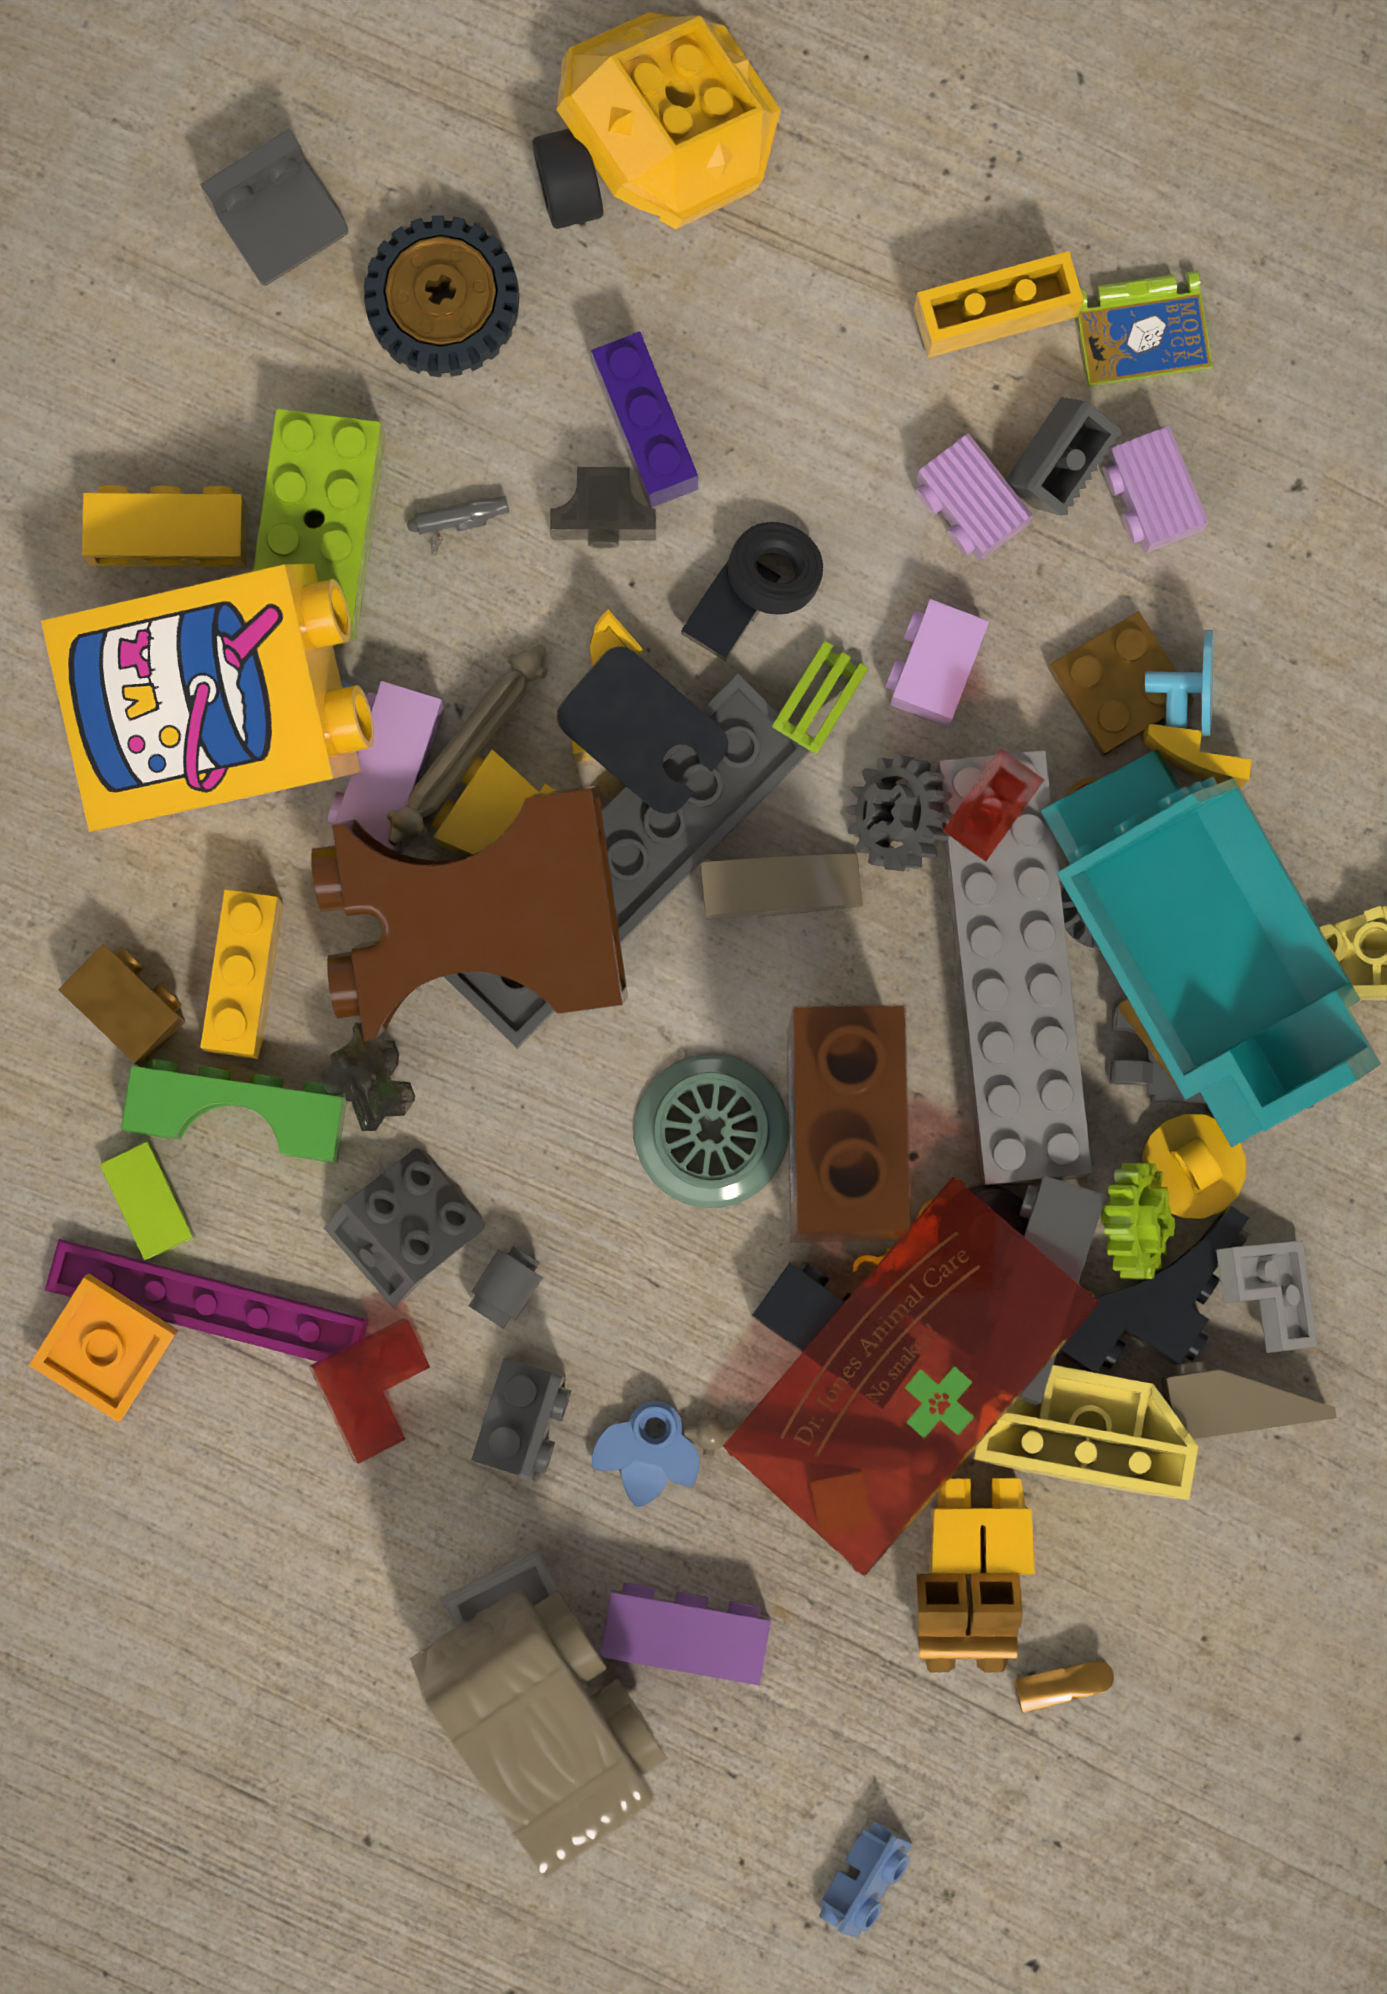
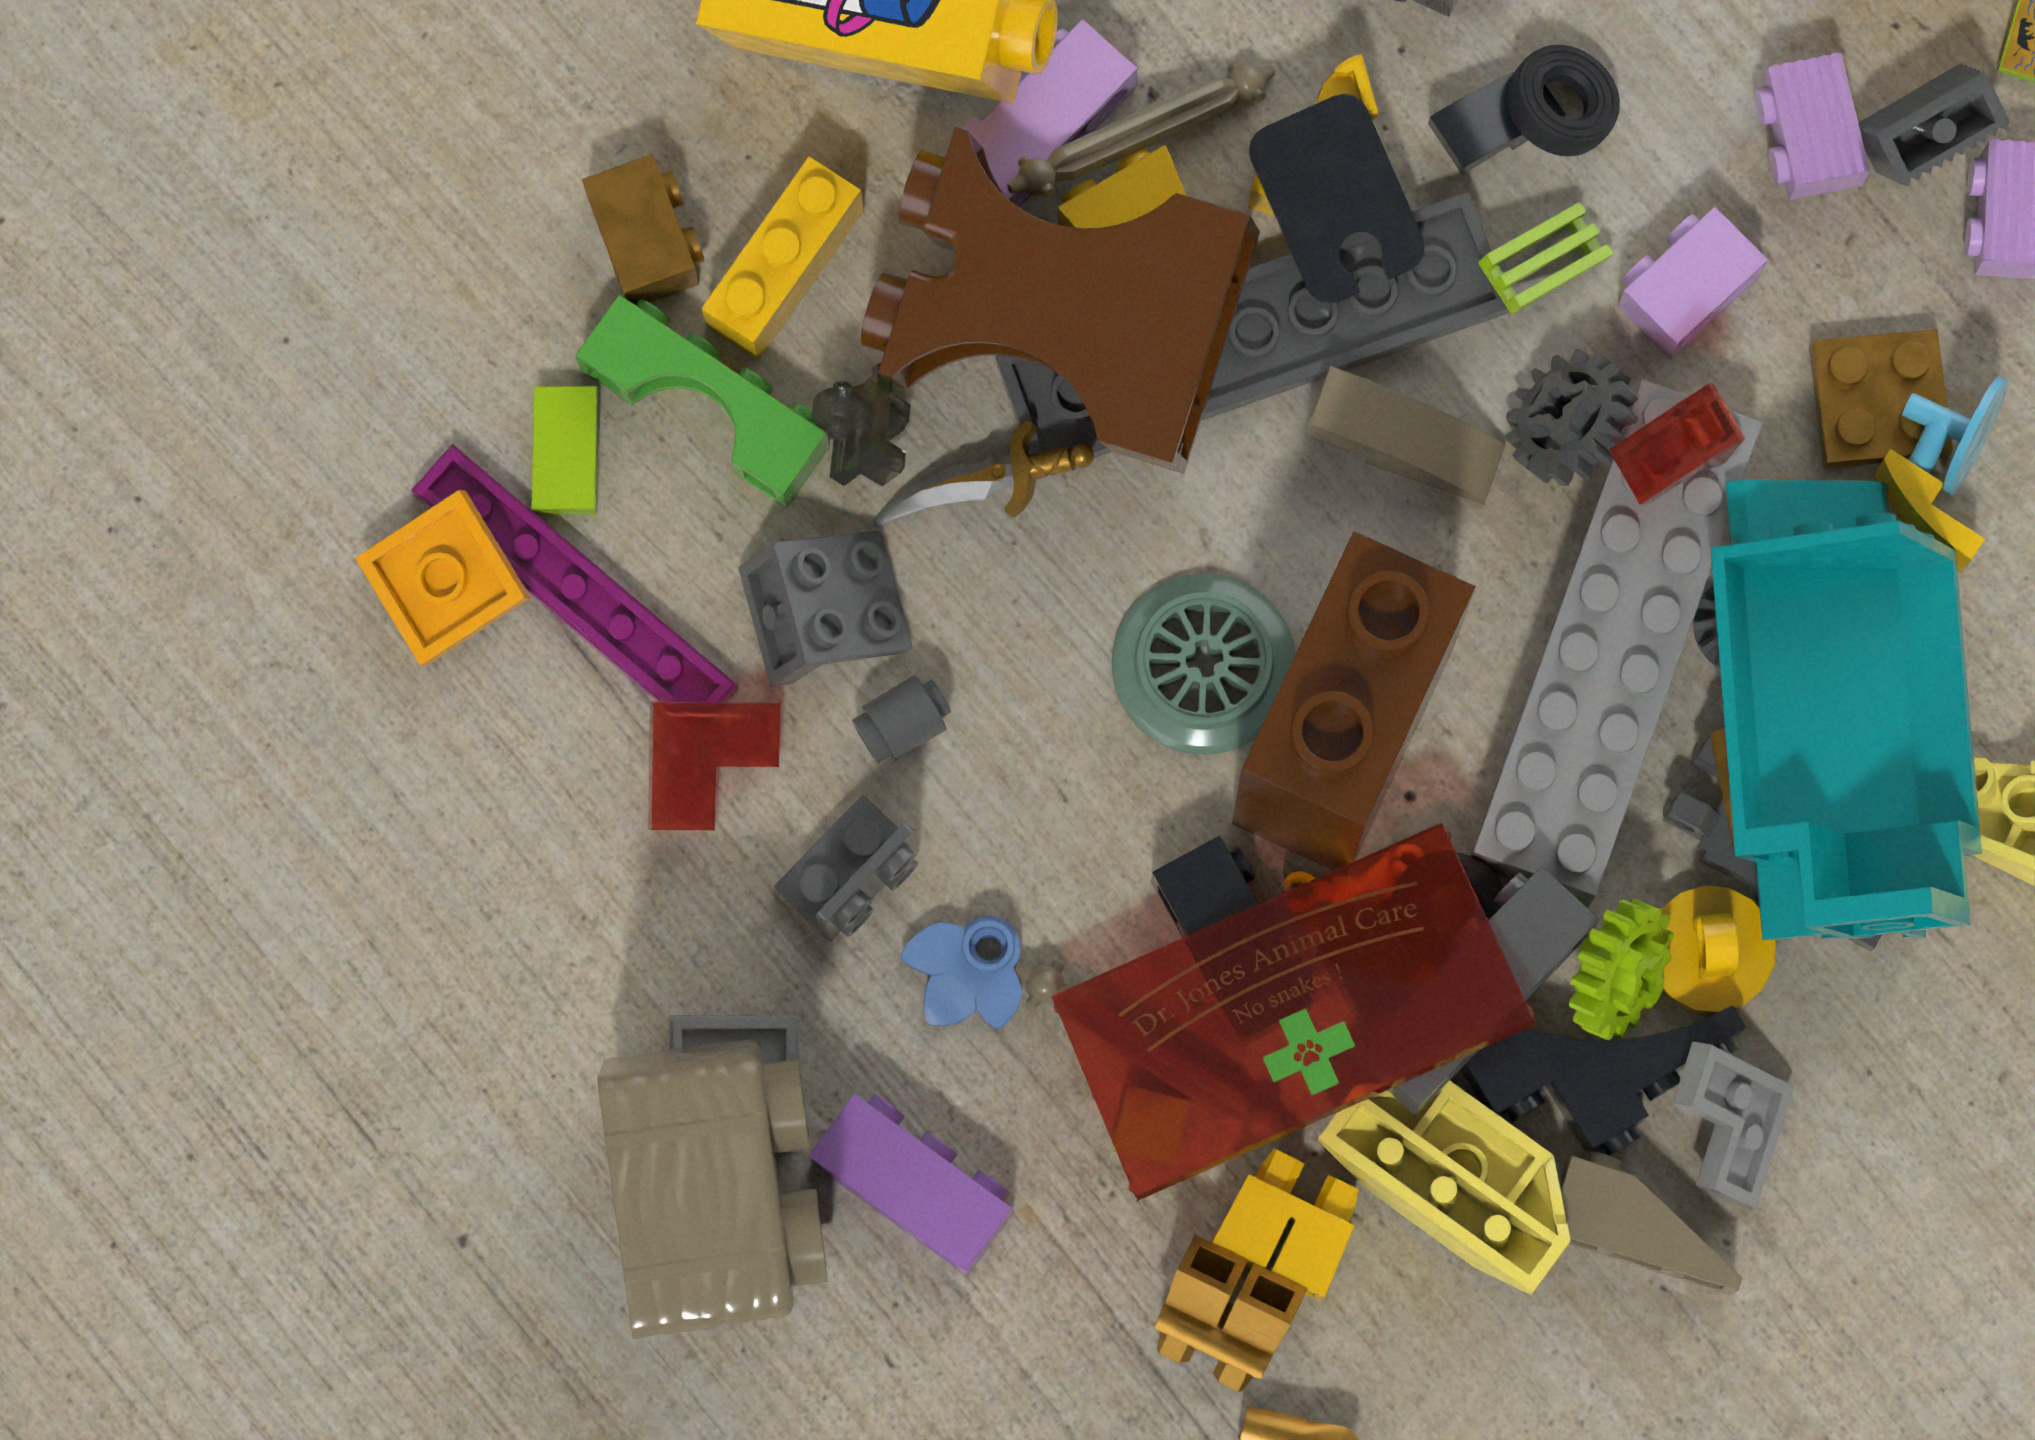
camera: 30 degrees right, 5 degrees down
none -> piece [873,421,1095,527]

